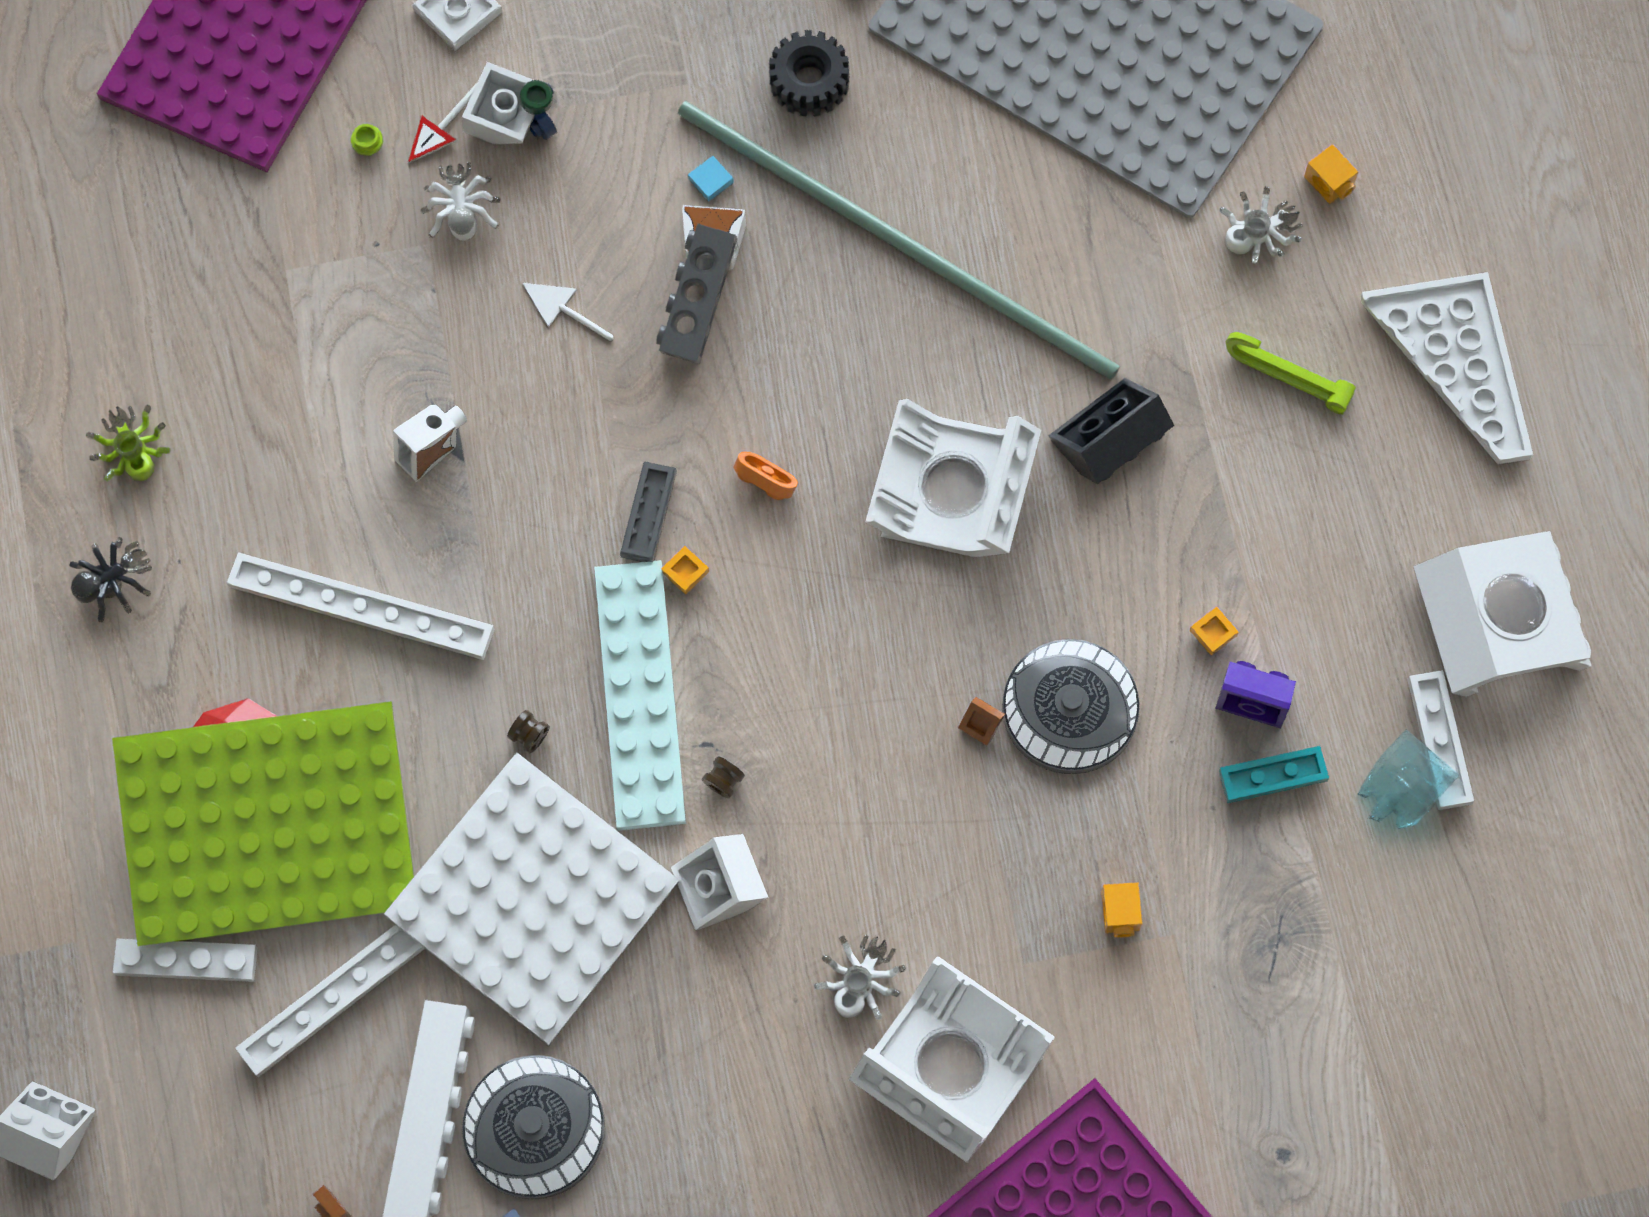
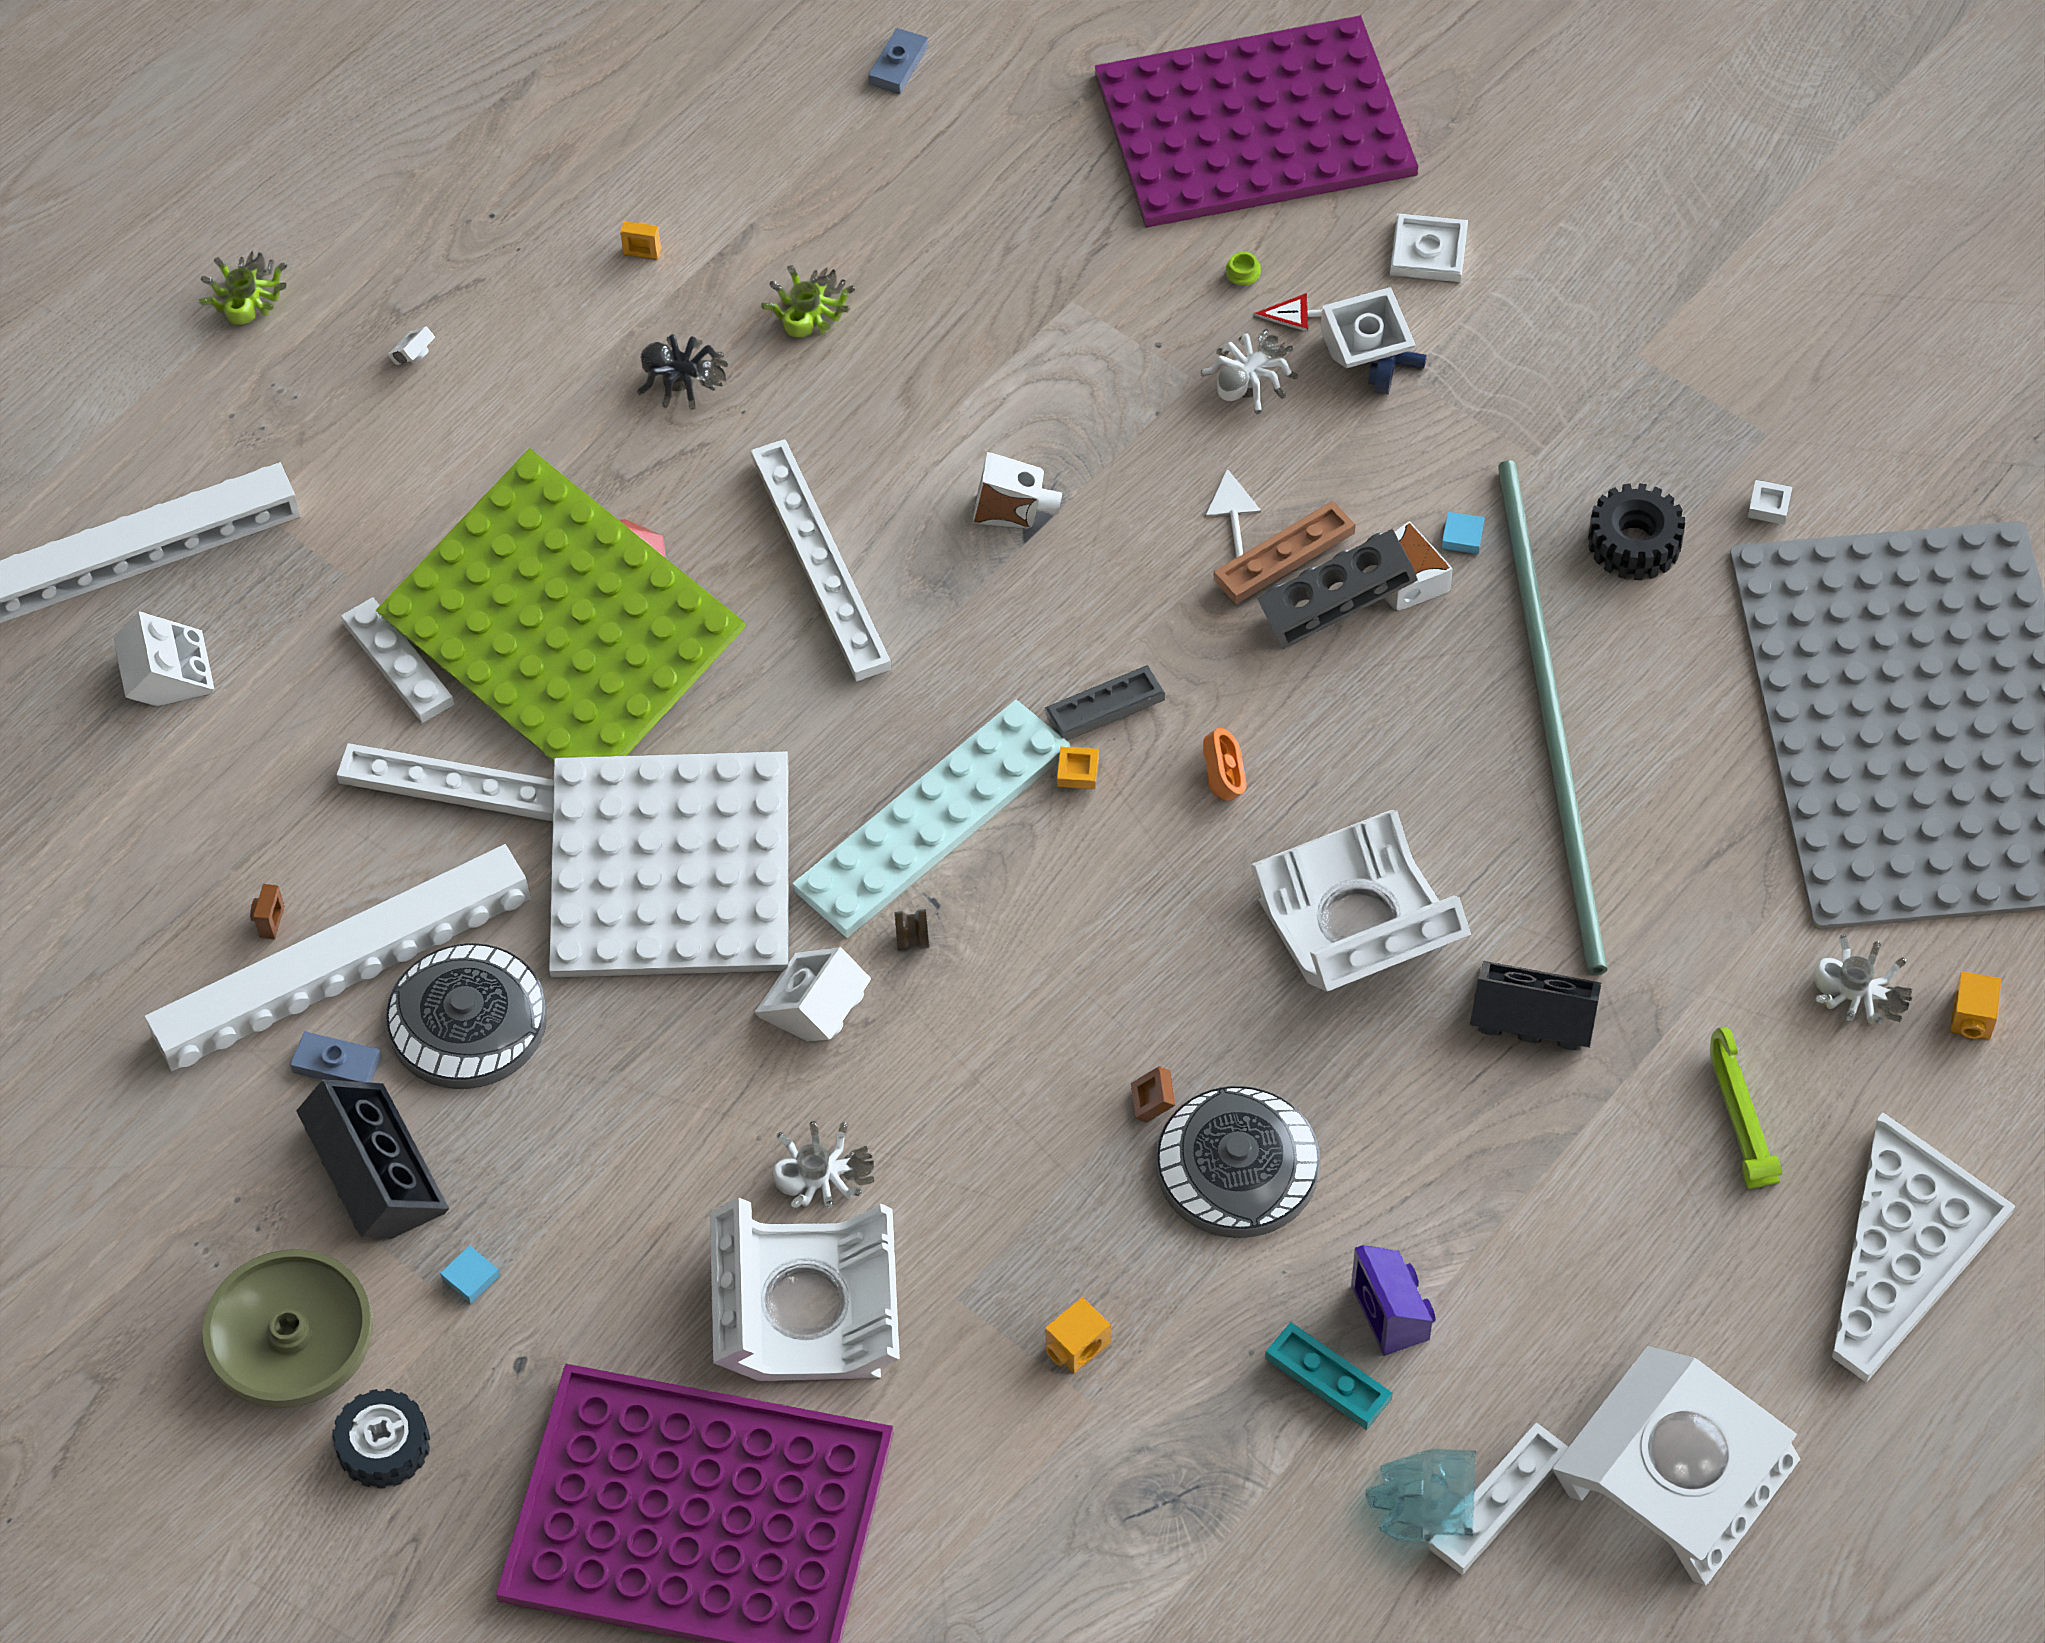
camera: 50 degrees right, 15 degrees down
dark brown wheel [507,710,550,753] -> none
dark green tile [520,80,553,115] -> none
light orange plate [1189,607,1239,656] -> none
none -> nougat plate [1213,501,1356,605]

